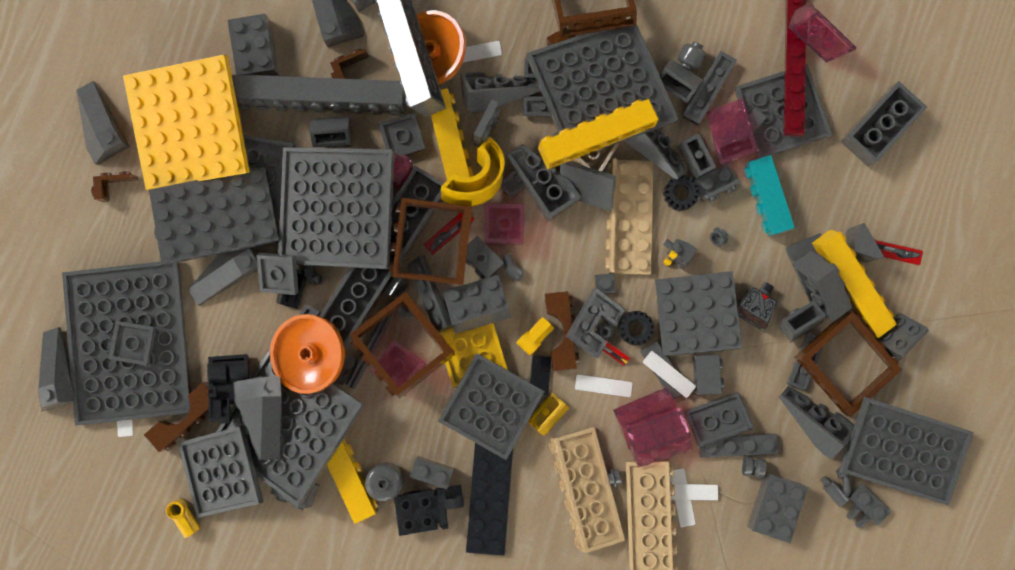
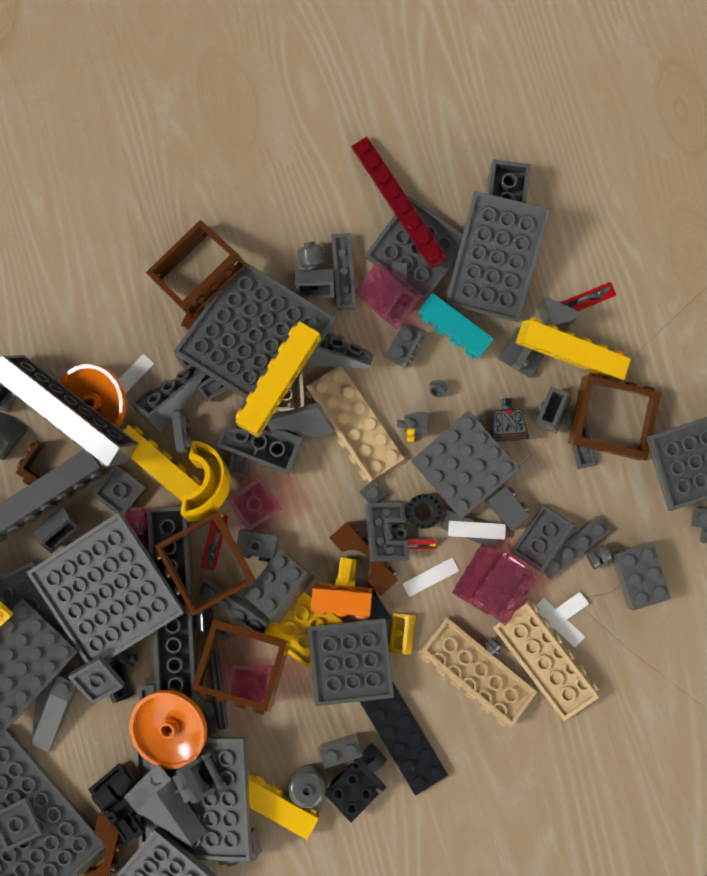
camera: 35 degrees left, 0 degrees up
dark grey arm [503,254,523,281] -> none
black tyre [663,175,700,211] -> none
dark grey brick [678,133,716,180] -> none
dark grey wedge [779,386,854,460] -> none
clear pink slope [788,3,856,63] -> none
dark grey brick [793,251,852,322] -> none
dark grey plant [820,467,851,507] -> none
dark grey bracket [875,313,929,362] -> none
none -> dark grey piece [172,752,226,804]
none -> orange brick [311,583,373,618]
none -> dark grey plate [445,191,551,322]

